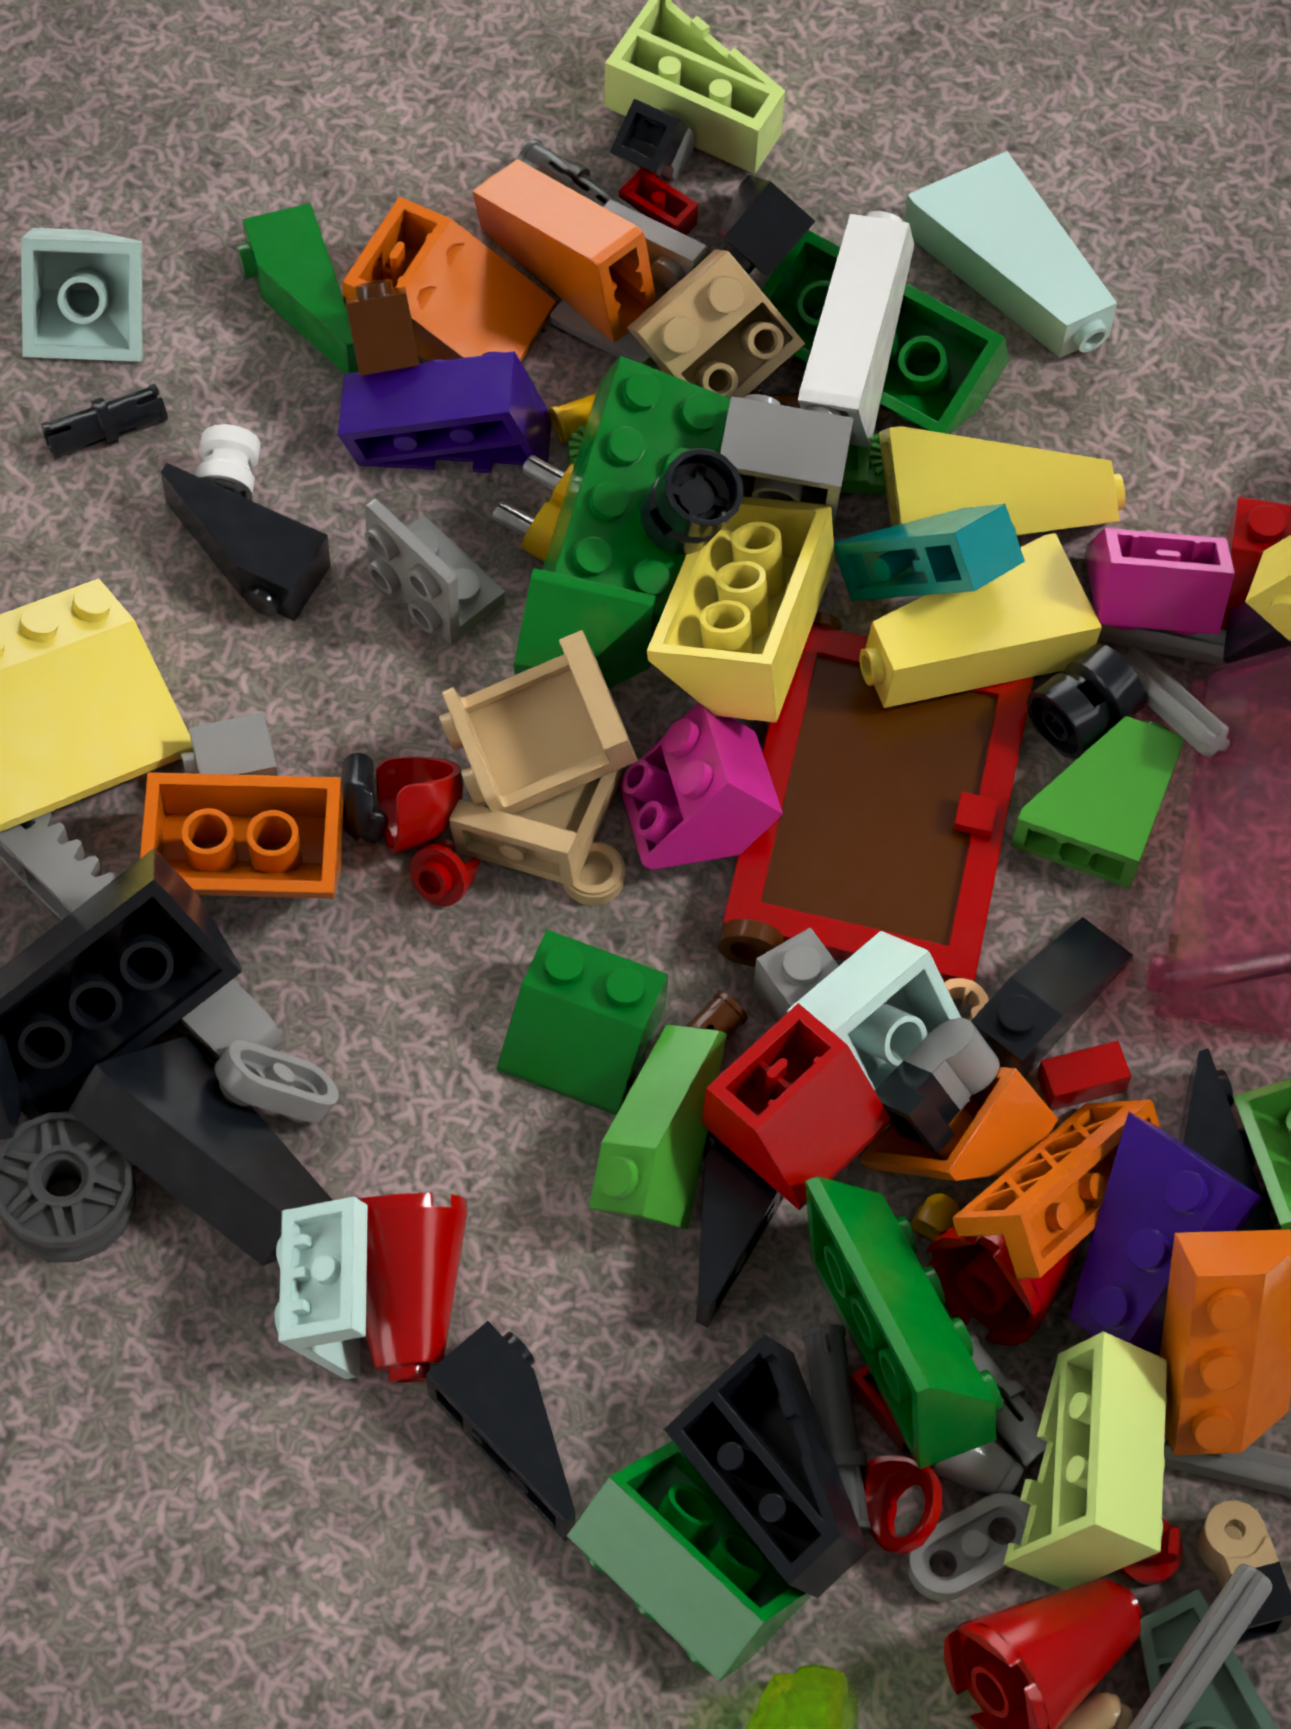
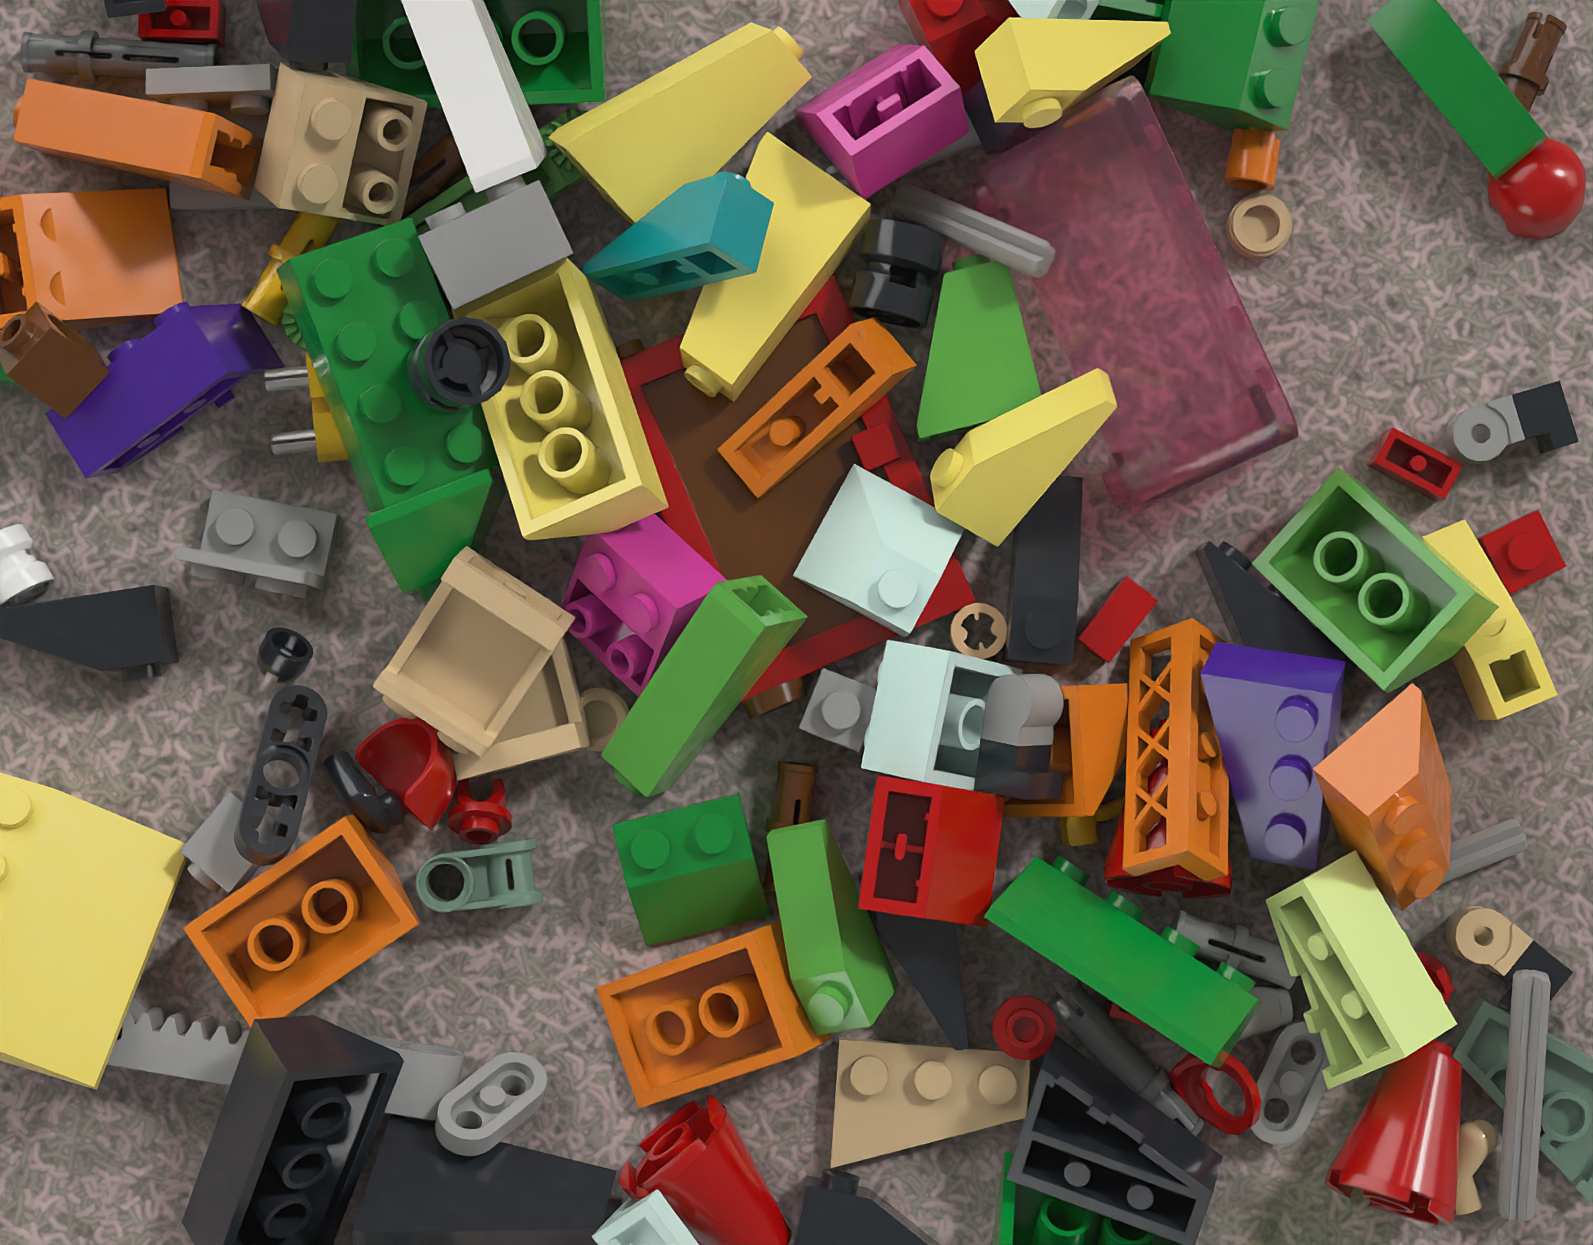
camera: 30 degrees left, 25 degrees up
none -> black beam [234,685,327,866]
none -> black hinge [257,627,314,684]
none -> sand green piece [416,838,544,912]
none -> orange slope [596,920,832,1108]
none -> bright green slope [601,575,808,798]
none -> orange slope [717,317,917,498]
none -> light aqua slope [792,464,965,638]
none -> tan wing [830,1037,1030,1168]
none -> light yellow slope [930,368,1118,547]
none -> red plate [992,995,1057,1060]

